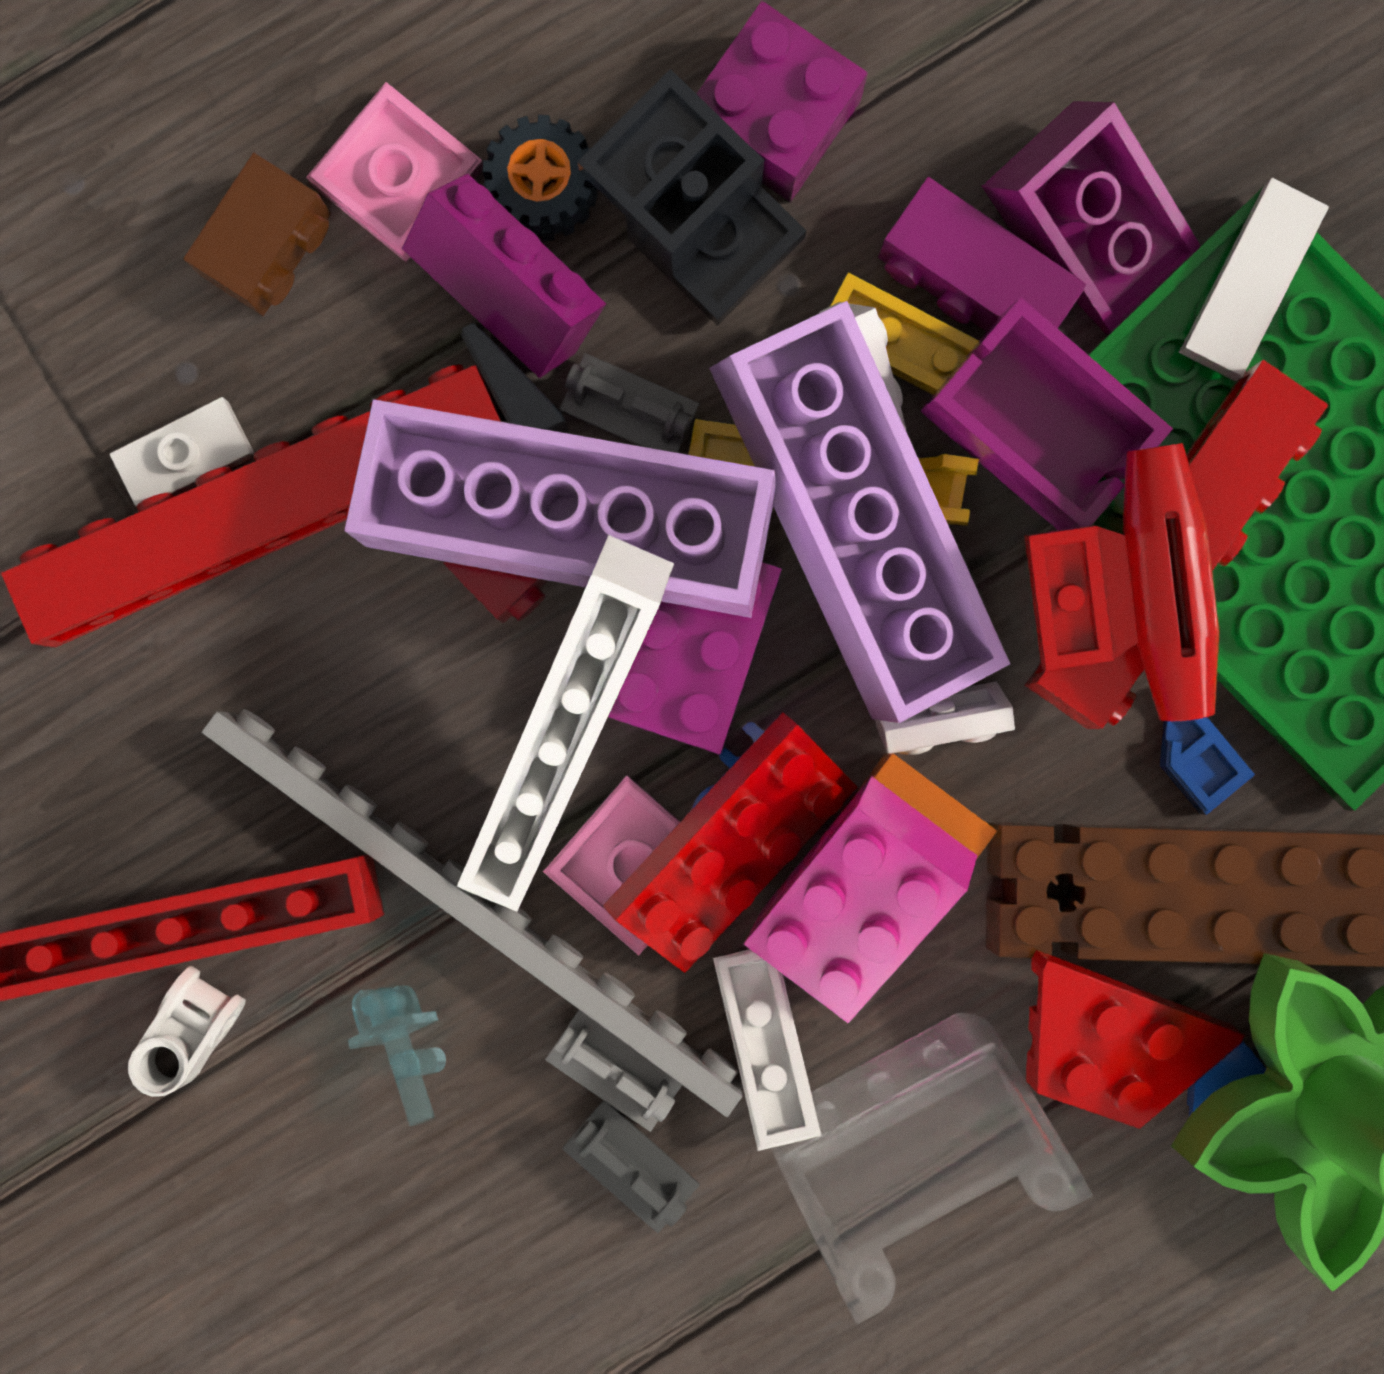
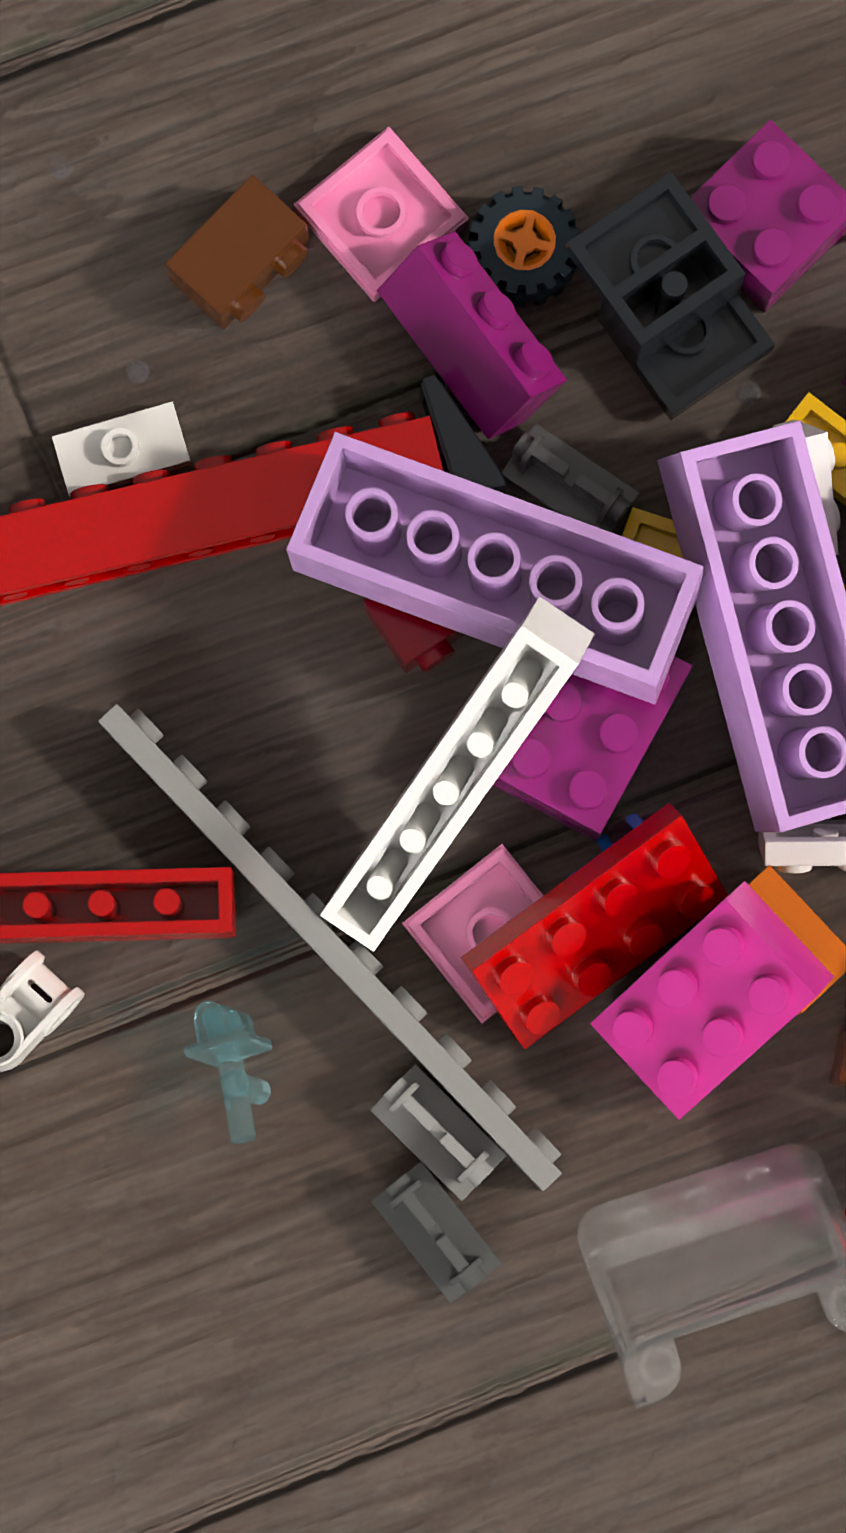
camera: 10 degrees right, 5 degrees down
white tile [713,950,821,1151] -> none

